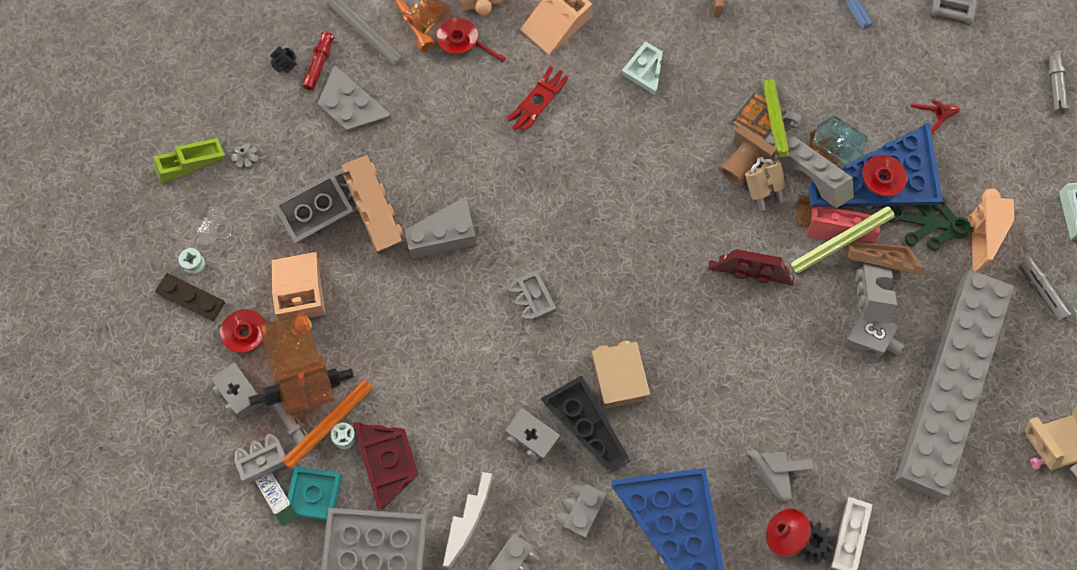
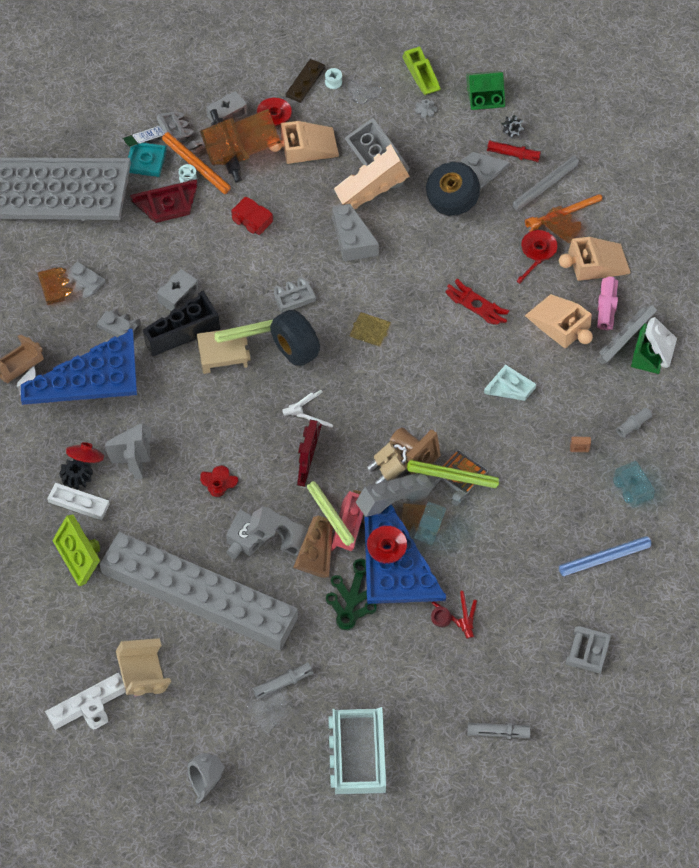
camera: 90 degrees right, 10 degrees down
white slope [443,472,493,569] -> none
light nougat slope [968,189,1014,273] -> none
none -> lime plate [52,514,100,586]
none -> red plate [200,465,238,497]
none -> yellowish green axle [214,320,273,343]
none -> red brick [231,197,273,235]
none -> black wheel [270,310,320,366]
none -> white plant [282,390,333,427]
none -> clear yellow piece [349,312,391,347]
none -> black wheel [426,162,480,216]
none -> dark red tile [431,606,452,628]
none -> green slope [466,71,505,110]

